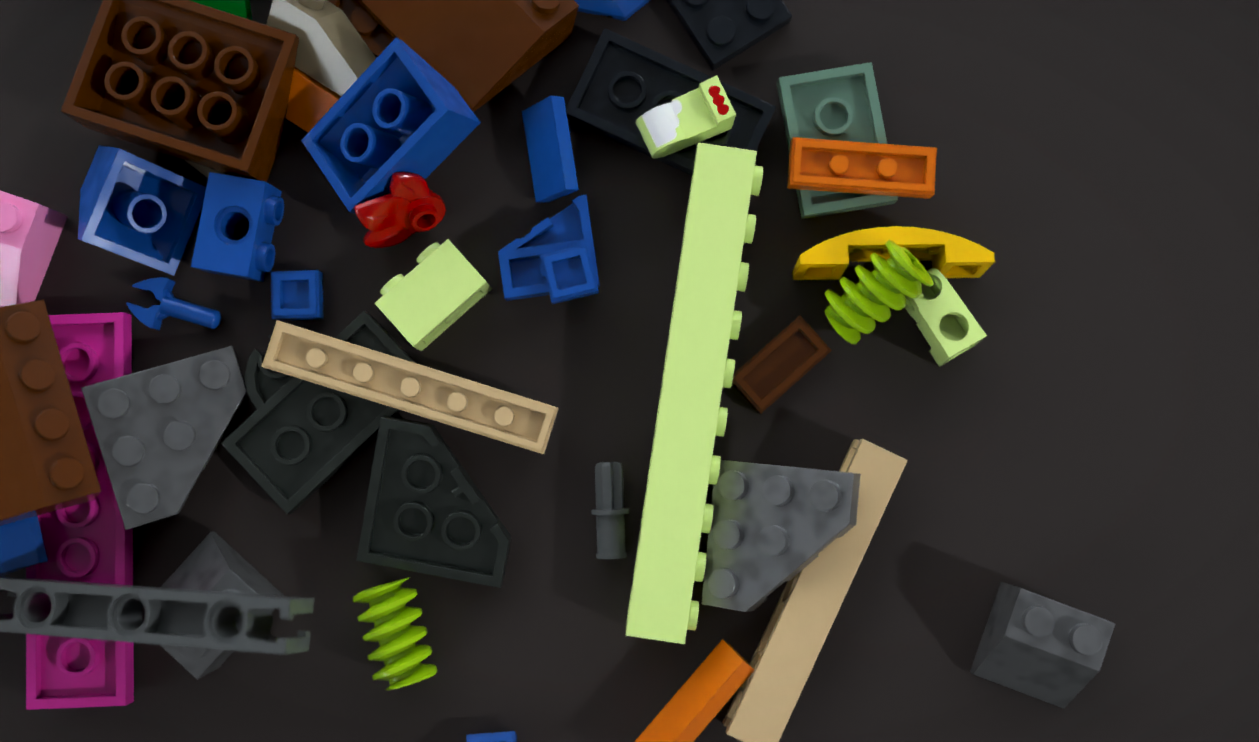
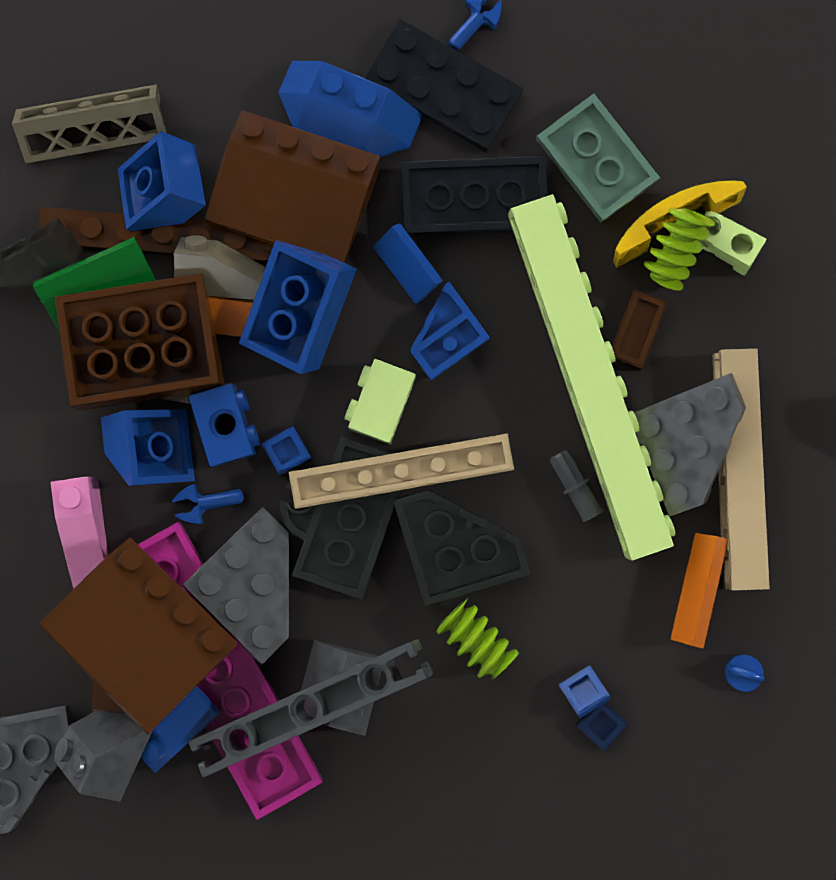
camera: 25 degrees left, 0 degrees up
red plate [354,172,446,248] -> none
blue tile [540,244,599,304] -> none
yellowish green leg [635,75,736,159] -> none
orange tile [787,137,937,199] -> none

